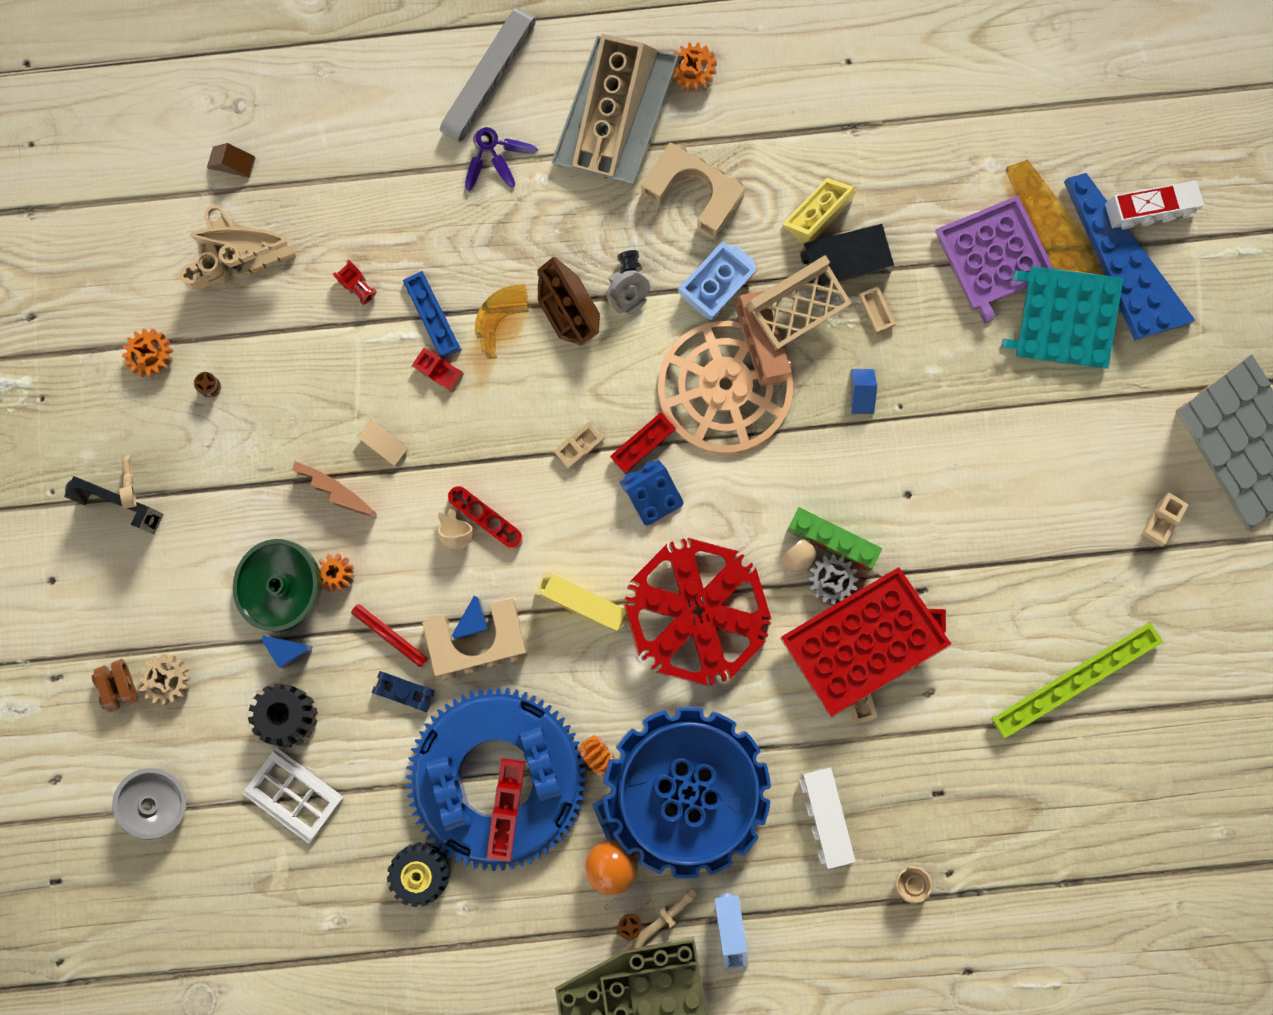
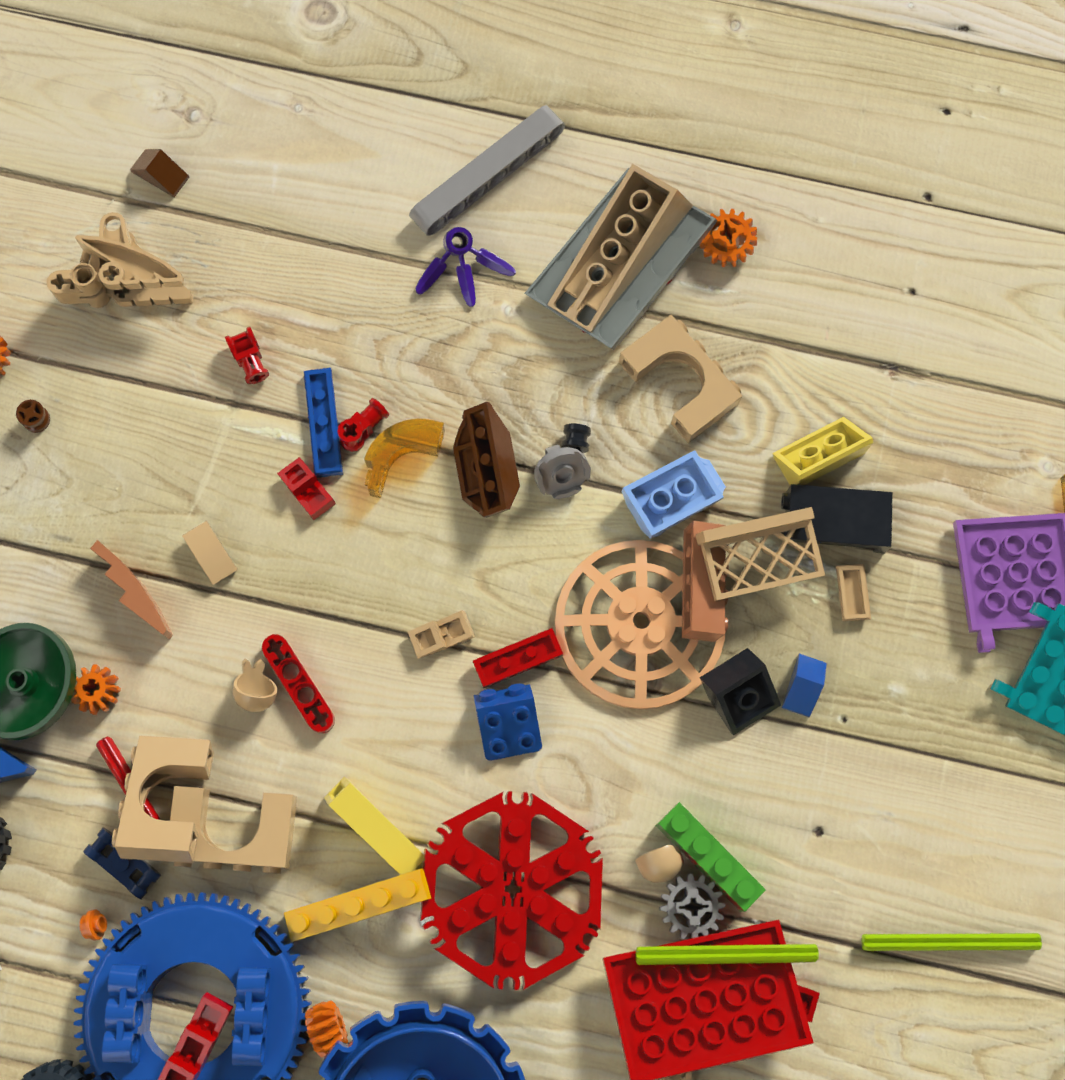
camera: 10 degrees right, 5 degrees down
blue slope [451,596,489,640] -> none
none -> orange plate [80,909,107,941]
none -> tan arch [112,736,214,863]
none -> yellow plate [284,869,431,942]
none -> red connector [337,398,389,452]
none -> lime axle [635,944,819,965]
none -> black slope [700,648,781,735]
none -> lime axle [861,933,1042,951]

